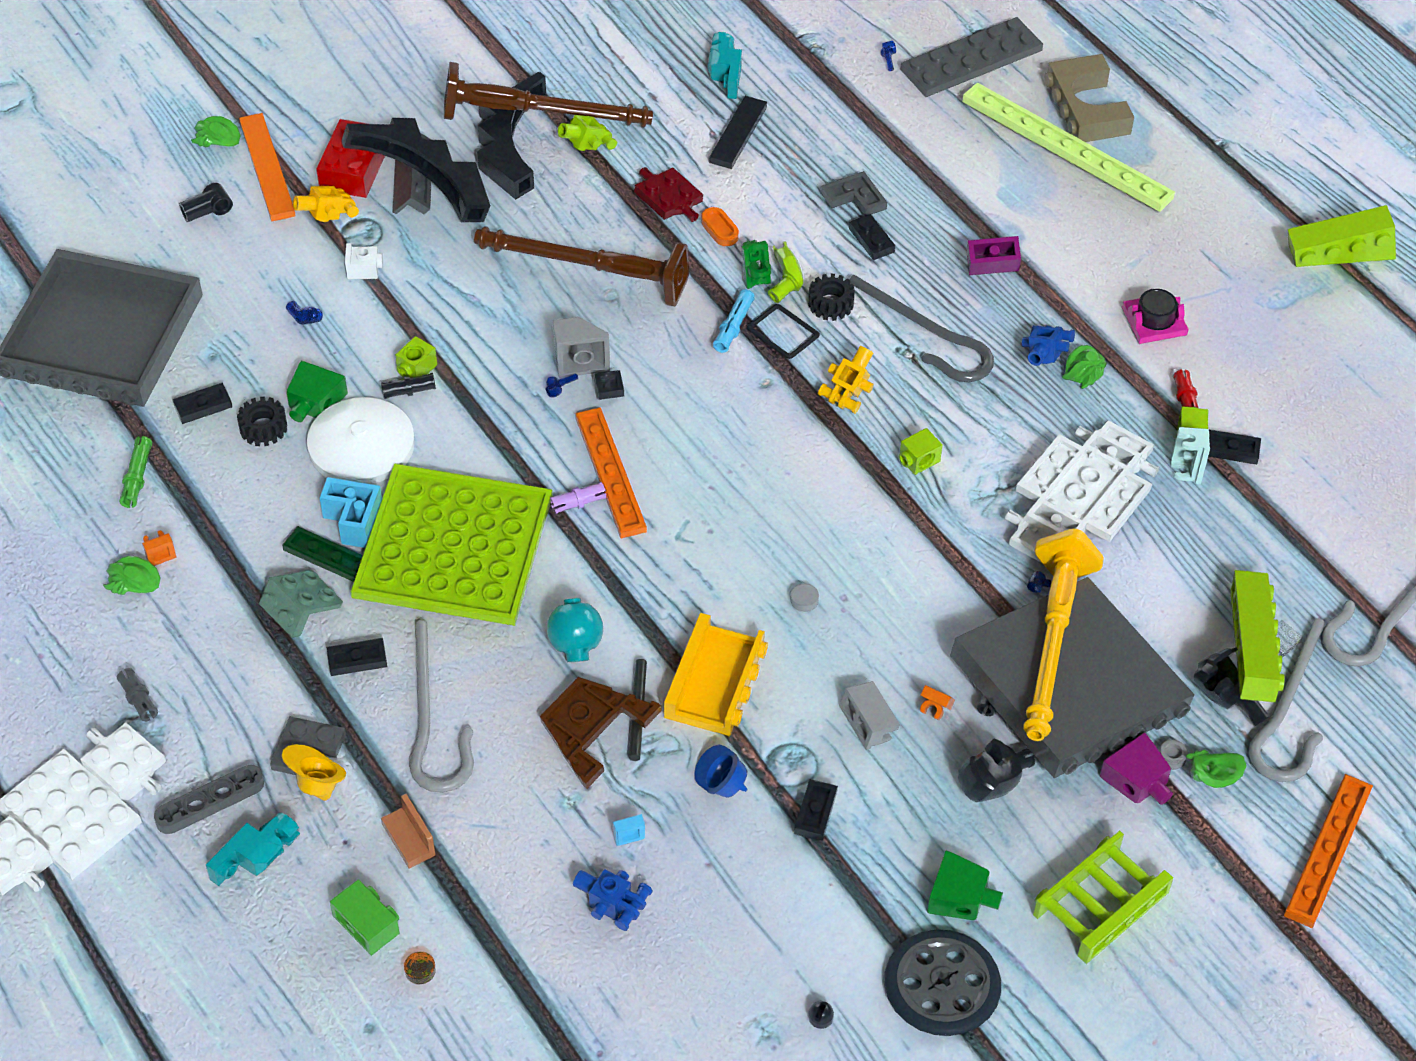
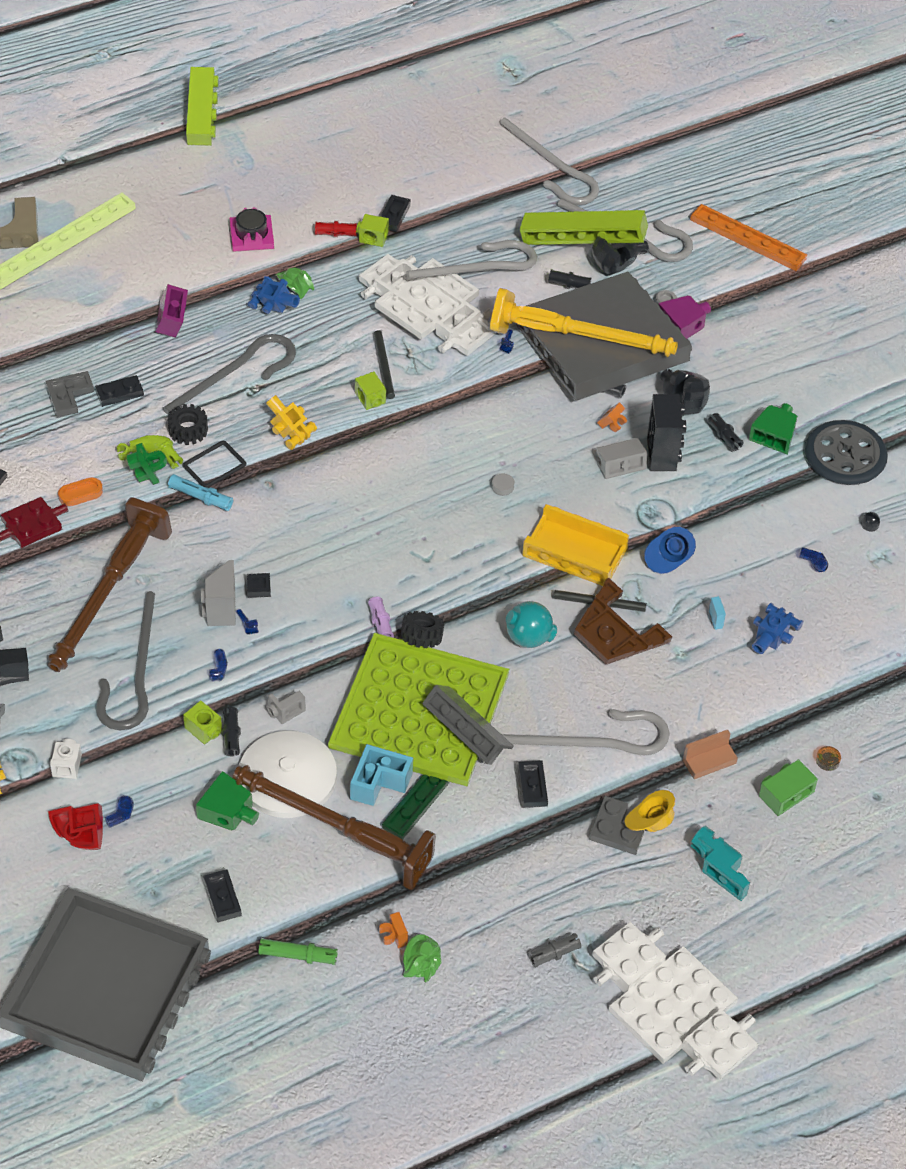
camera: 85 degrees left, 0 degrees up
dark grey beam [154,765,264,834] -> none
black tyre [237,396,288,447] -> none
sand green bracket [259,570,343,638] -> none
orange tile [575,407,647,539] -> none
black plate [794,779,838,841] -> none
lime fence [1033,830,1174,964] -> none
light aqua hinge [1171,427,1210,484] -> none
bright green hat [1186,750,1247,788] -> none
none -> red brick [48,803,103,850]
none -> dark grey piece [97,591,155,731]
none -> clear blue arm [209,649,228,682]
none -> reddish brown piece [233,765,436,890]
none -> light grey bracket [267,690,306,724]
none -> pearl dark grey bar [374,330,395,399]
none -> black tyre [401,611,444,648]
none -> light grey piece [406,240,538,279]
none -> dark grey panel [422,685,514,765]
none -> black pin [548,269,592,289]
none -> black brick [647,394,687,471]
none -> black pin [708,413,744,451]
none -> clear blue arm [799,547,828,572]

